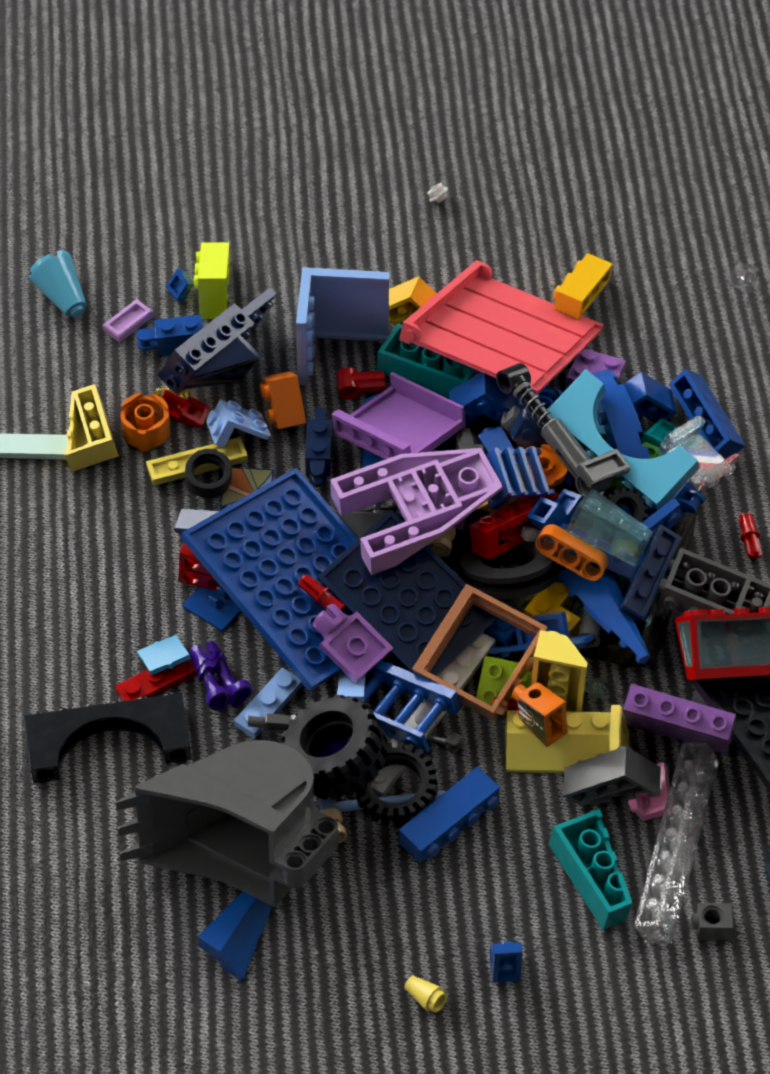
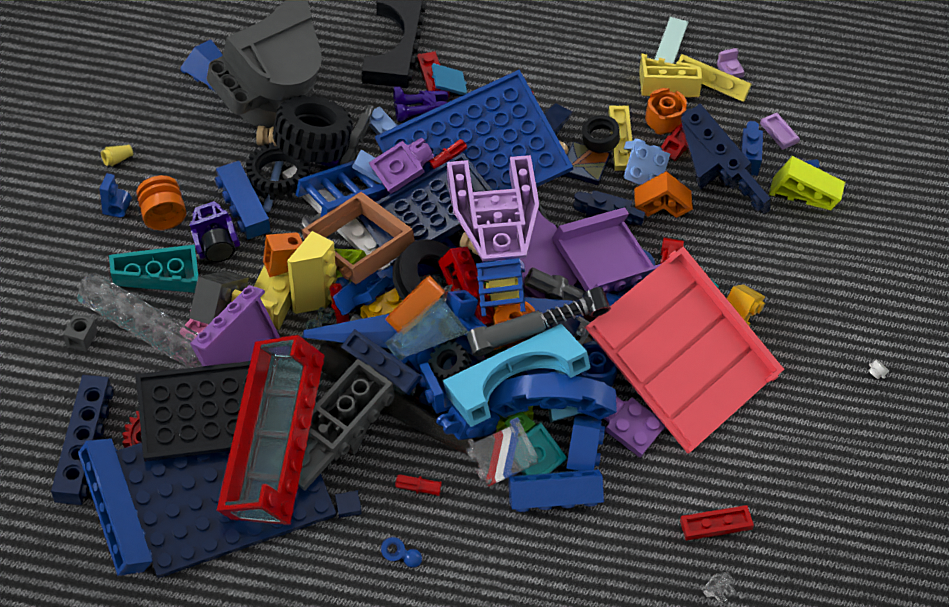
camera: 105 degrees right, 0 degrees up
medium azure cone [29,250,87,318] -> none
light blue bracket [296,267,390,385] -> none
yellow brick [553,253,613,319] -> none
dark grey tile [575,449,631,489] -> none
none -> orange wheel [136,175,186,231]
none -> piece [190,201,240,262]
none -> light yellow plate [678,54,752,102]
none -> red plate [680,505,754,541]
none -> lavender bracket [717,48,744,78]

